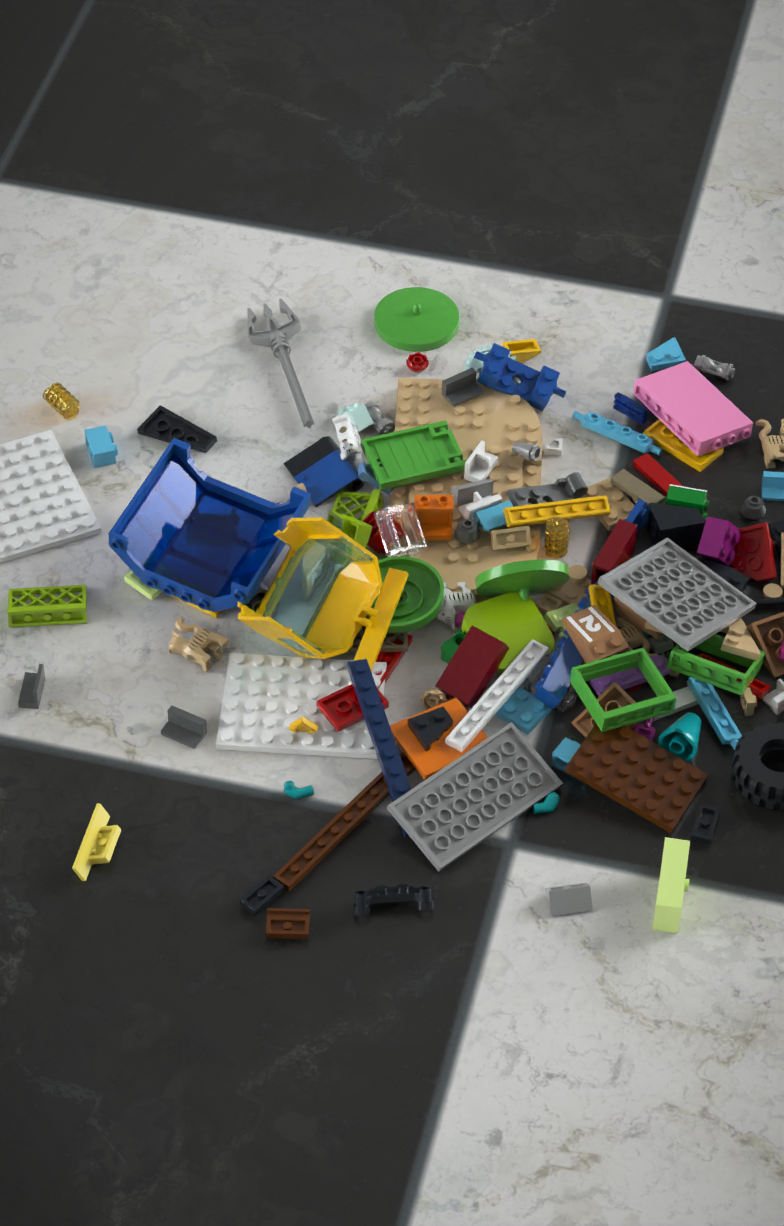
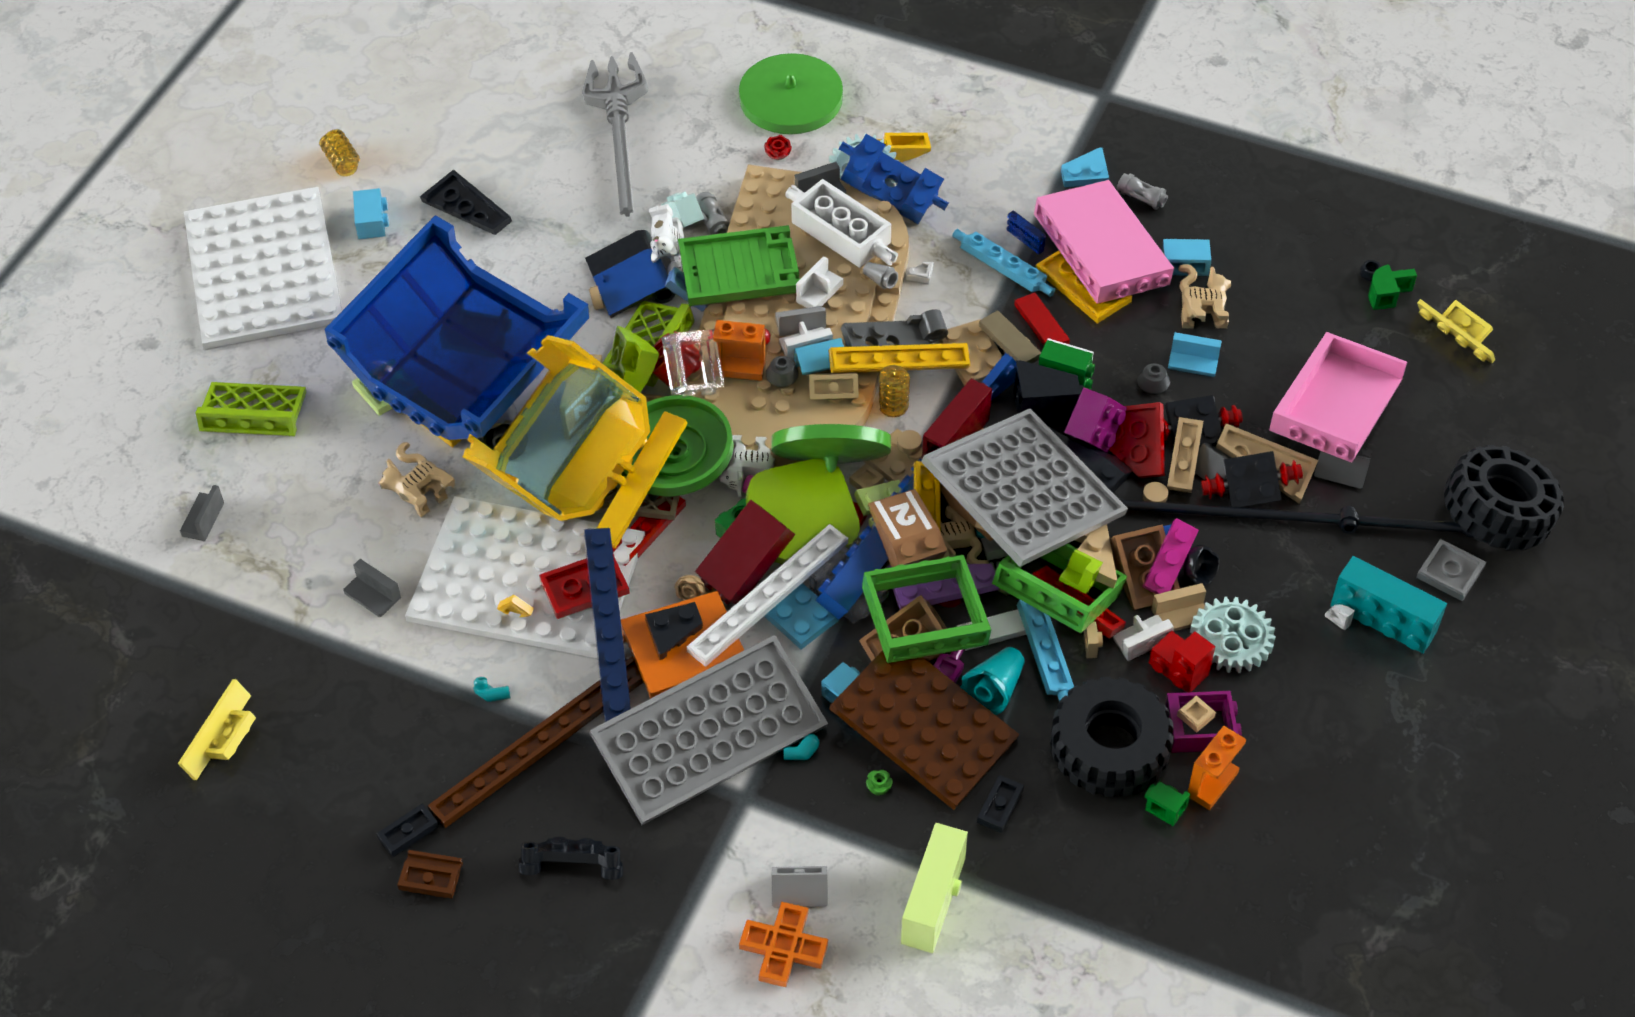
camera: 10 degrees right, 5 degrees up
none -> orange plate [739,901,828,987]
none -> white brick [785,179,898,268]
none -> bright green plate [866,770,893,795]
none -> lime panel [1059,550,1103,594]
none -> medium azure brick [1161,239,1211,276]

